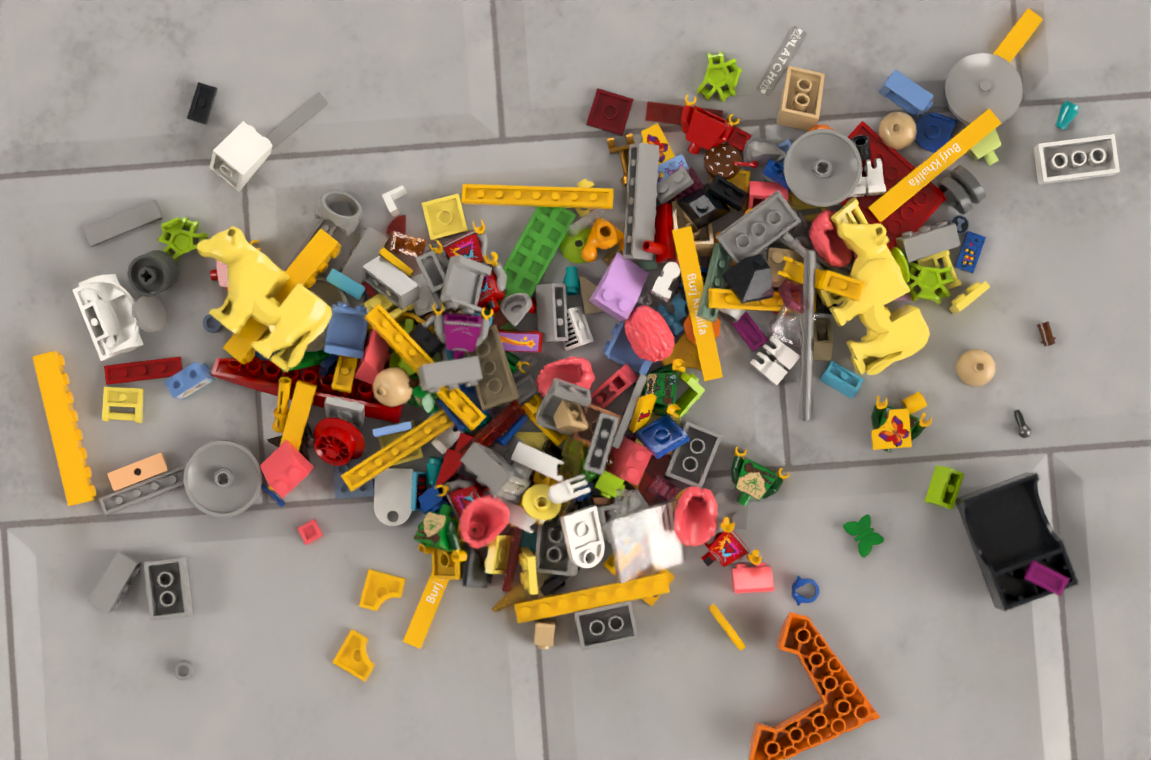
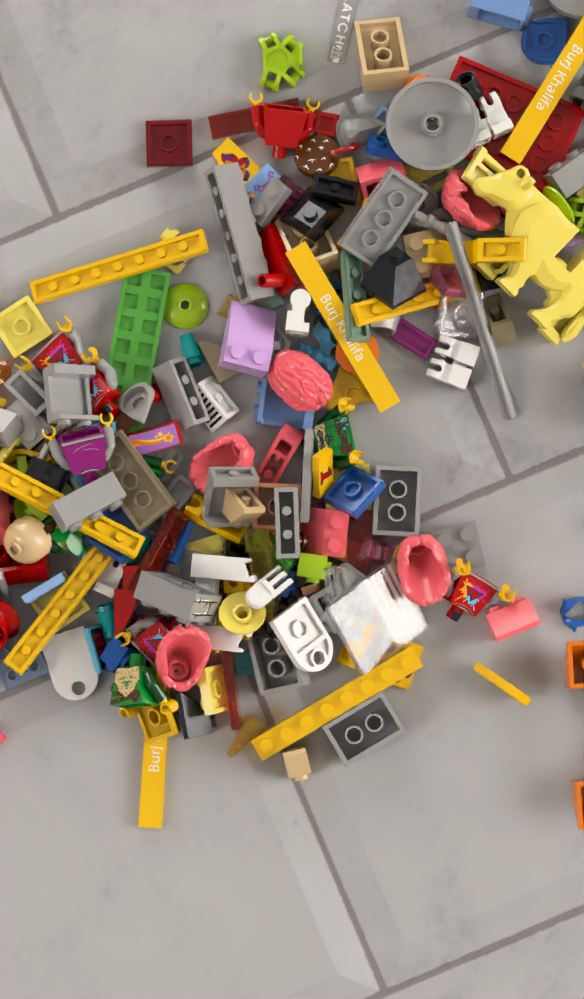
camera: 15 degrees left, 0 degrees up
yellow tile [332,629,375,682] -> none
yellow tile [358,569,406,611] -> none
light yellow plate [518,547,538,595] -> none
black piece [540,558,588,596] -> none
clear tile [567,209,604,237] -> none
light orange head [581,218,624,263] -> none
pearl gold bar [607,133,635,186] -> none
lime bracket [674,372,705,419] -> none
torso [731,447,789,506] -> none
medium azure slope [820,360,864,399] -> none
tan cylinder [878,111,917,150] -> none

